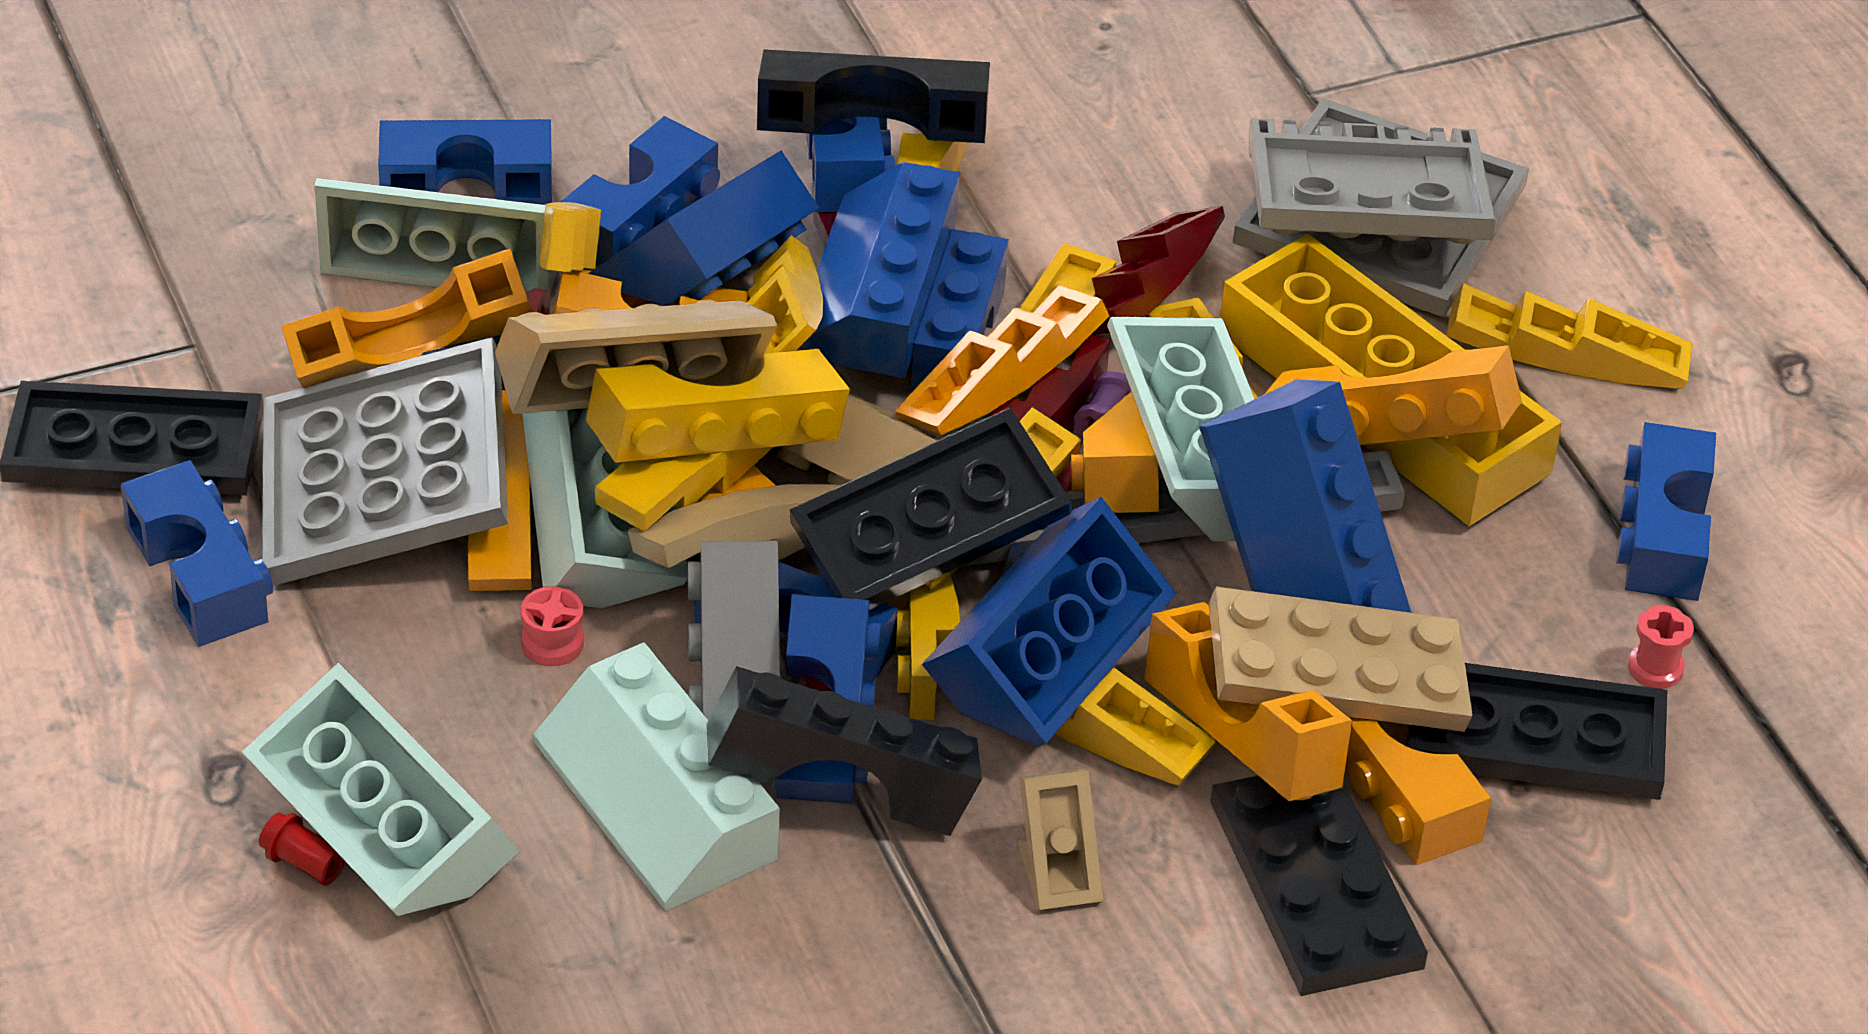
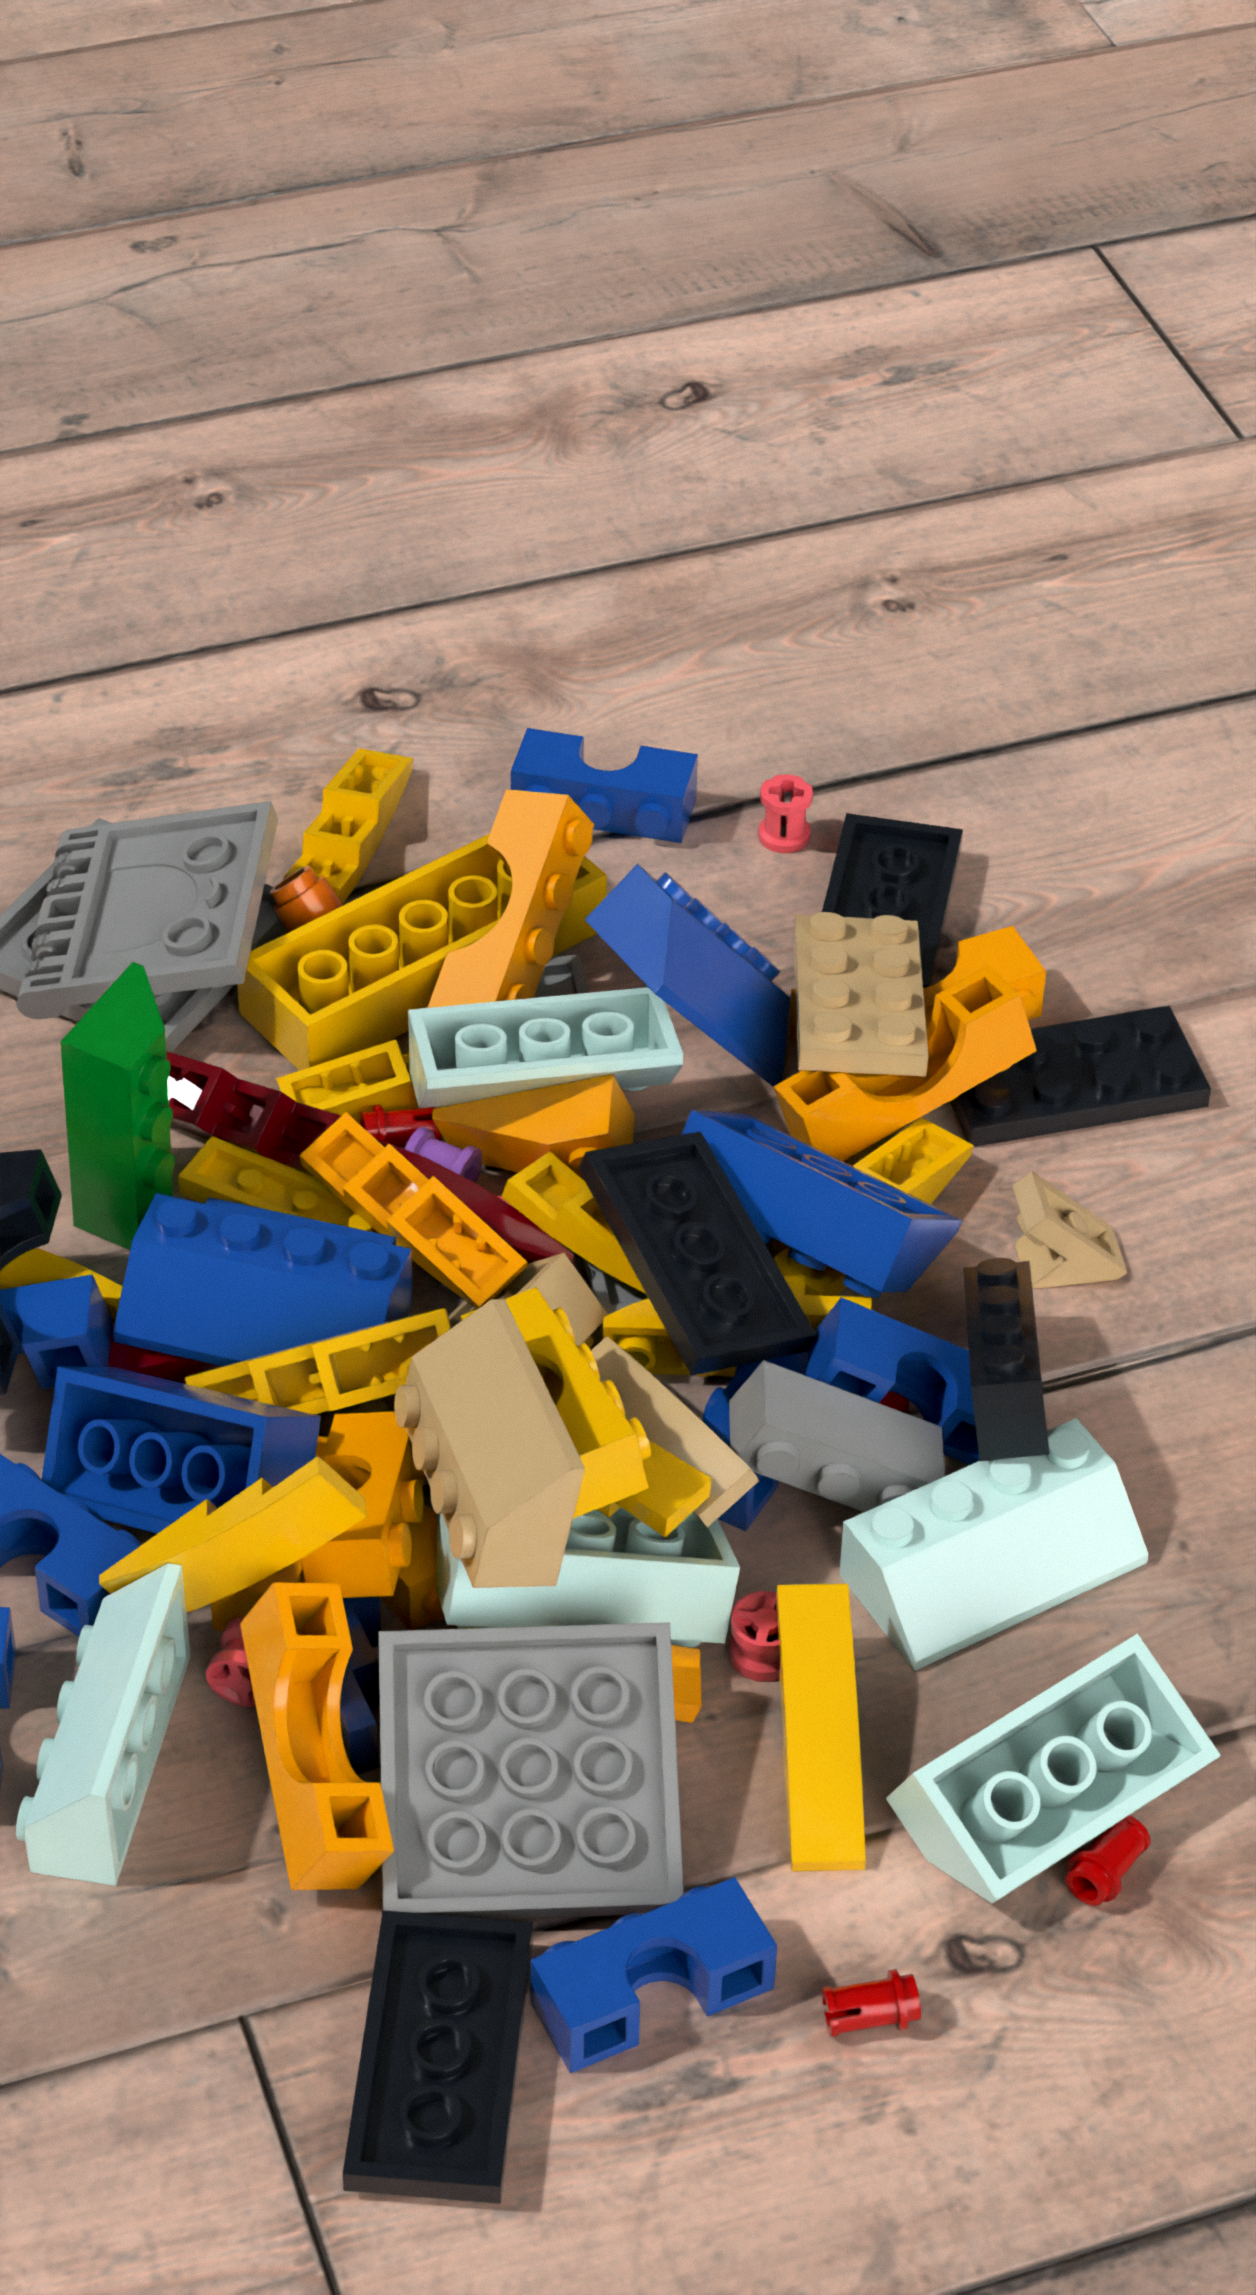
camera: 85 degrees left, 0 degrees up
none -> green slope [60,962,175,1250]
none -> orange brick [269,866,343,932]
none -> yellow slope [776,1584,866,1871]
none -> red pin [821,1969,921,2037]

